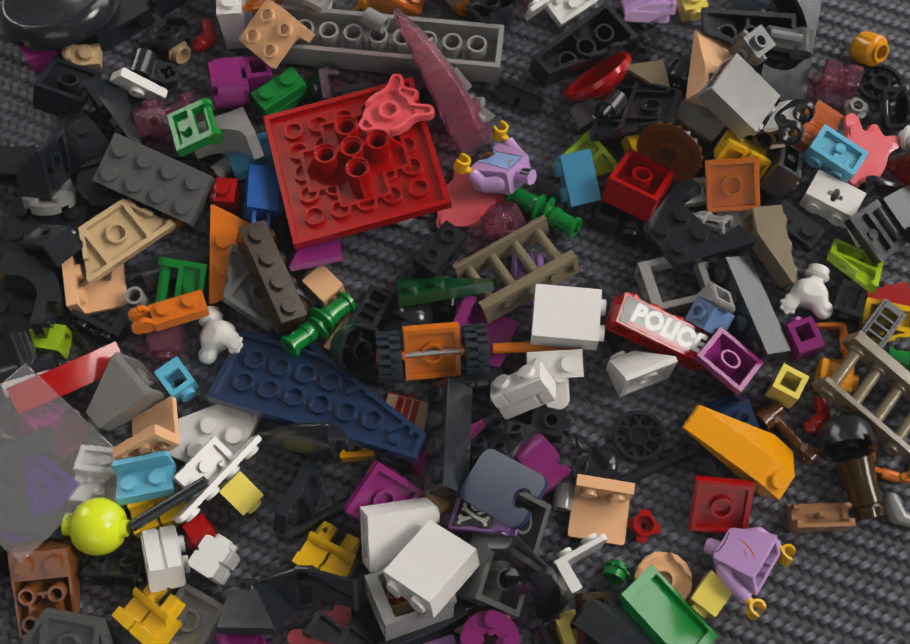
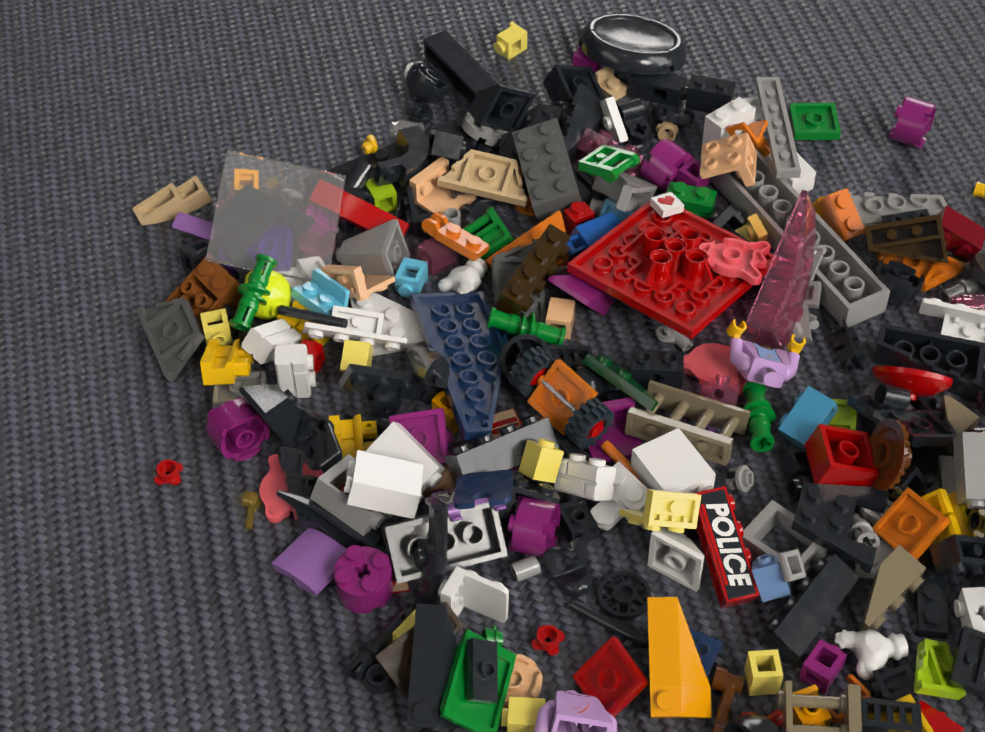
camera: 55 degrees right, 20 degrees down
red arm [192,19,216,53] -> none
light nougat bracket [567,474,635,546] -> none
magenta slope [695,327,764,395] -> none
none -> light yellow brick [200,308,233,346]
none -> green piece [229,254,278,332]
none -> black plate [467,638,498,704]
none -> light yellow brick [518,438,564,483]
none -> light yellow bracket [619,489,701,533]
none -> white tile [650,192,684,218]
none -> light grey plate [725,465,754,492]
none -> light yellow bracket [735,213,768,242]

